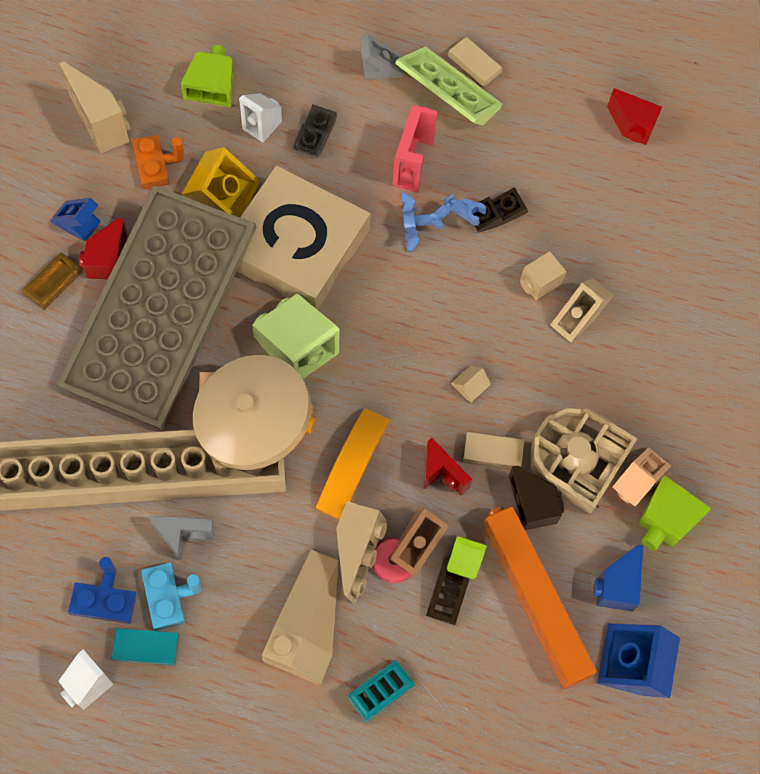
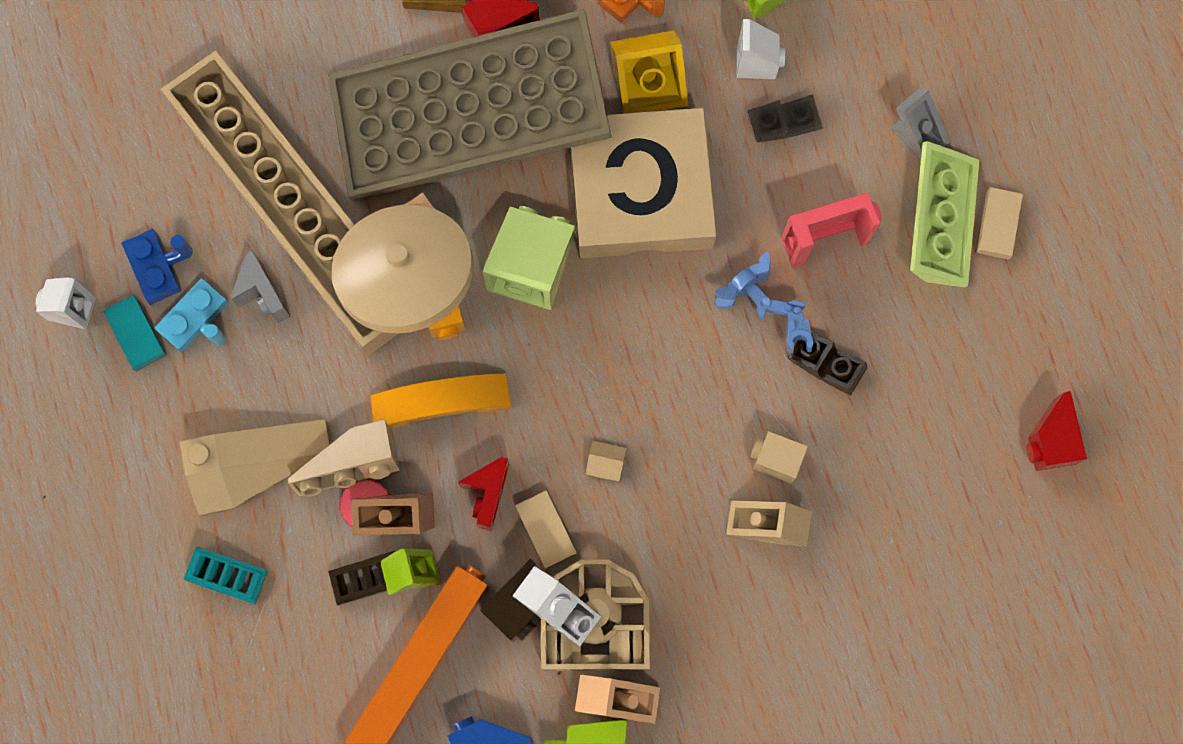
camera: 60 degrees right, 10 degrees up
none -> white slope [513,566,601,647]

